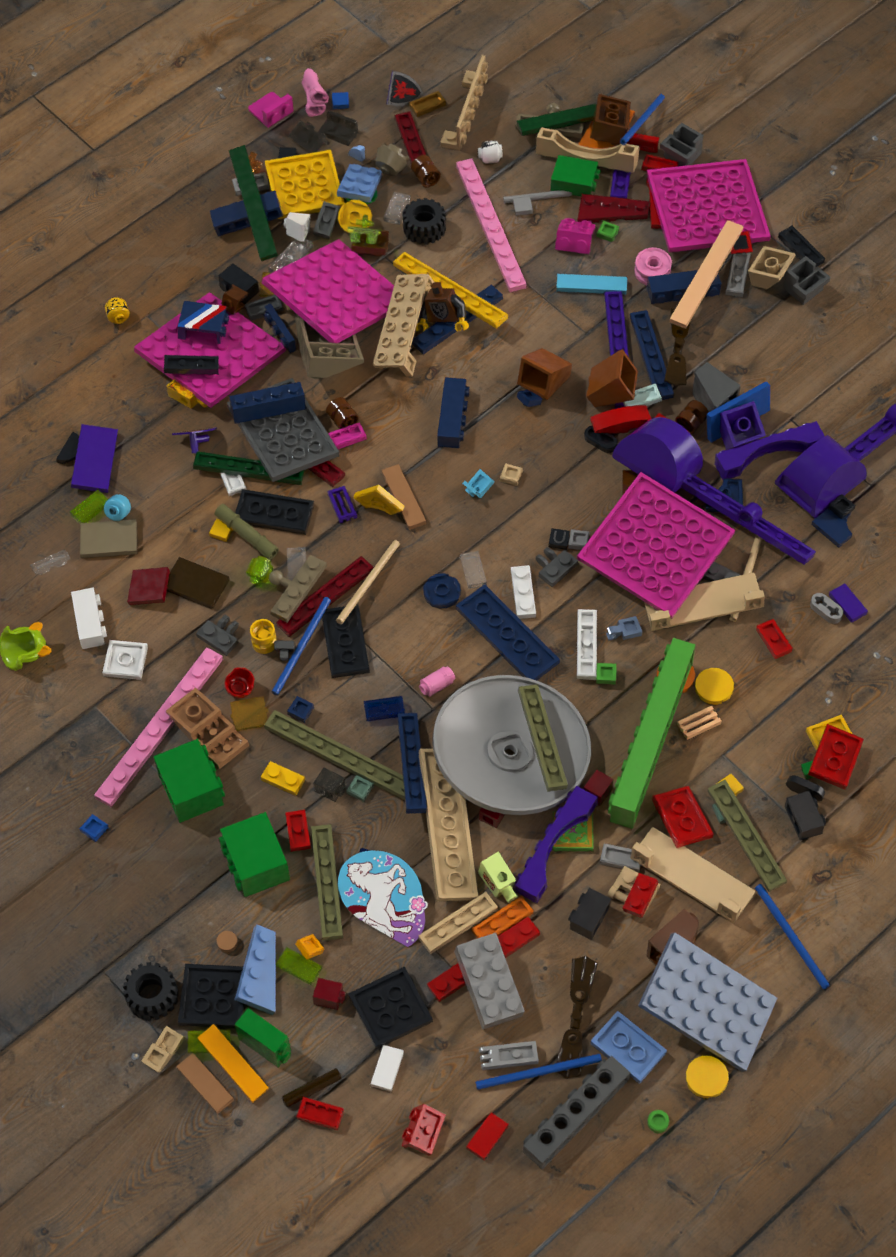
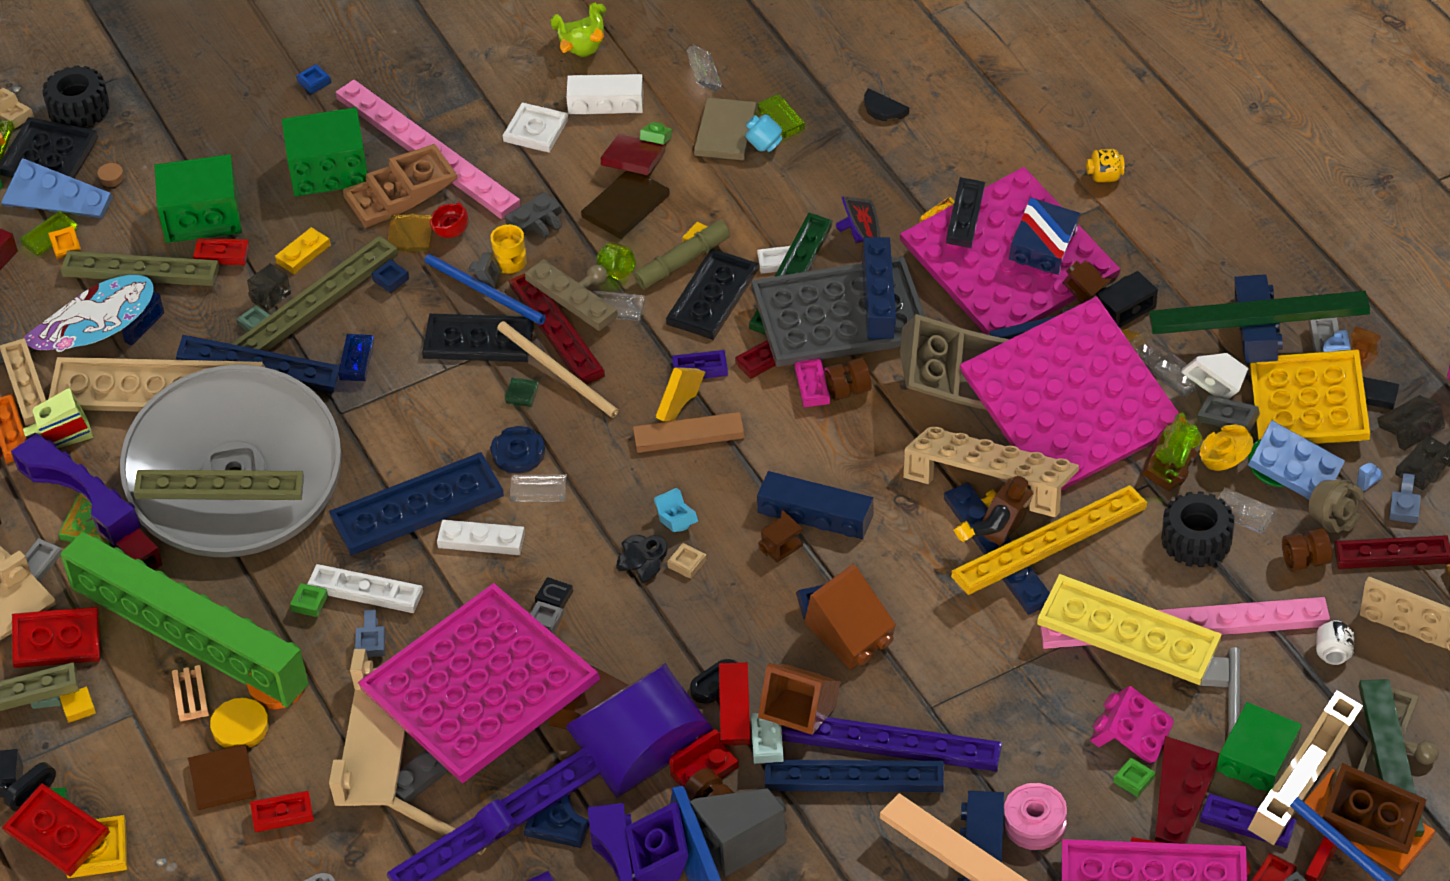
camera: 105 degrees right, 10 degrees down
dark purple tile [71,424,118,493] -> none
bright pink head [419,666,455,697] -> none
dark grey hinge [536,547,578,587] -> none
medium azure tile [556,274,627,295] -> none
dark brown piece [664,308,691,387] -> none
none -> reddish brown tile [188,744,257,810]
none -> clear green tile [505,377,538,407]
none -> black plate [616,535,668,583]
none -> bright green plate [640,122,672,144]
none -> reddish brown window [758,510,803,563]
none -> light yellow plate [1037,574,1222,685]
none -> light blue tile [1323,329,1351,352]
none -> sand blue plate [1389,473,1421,524]

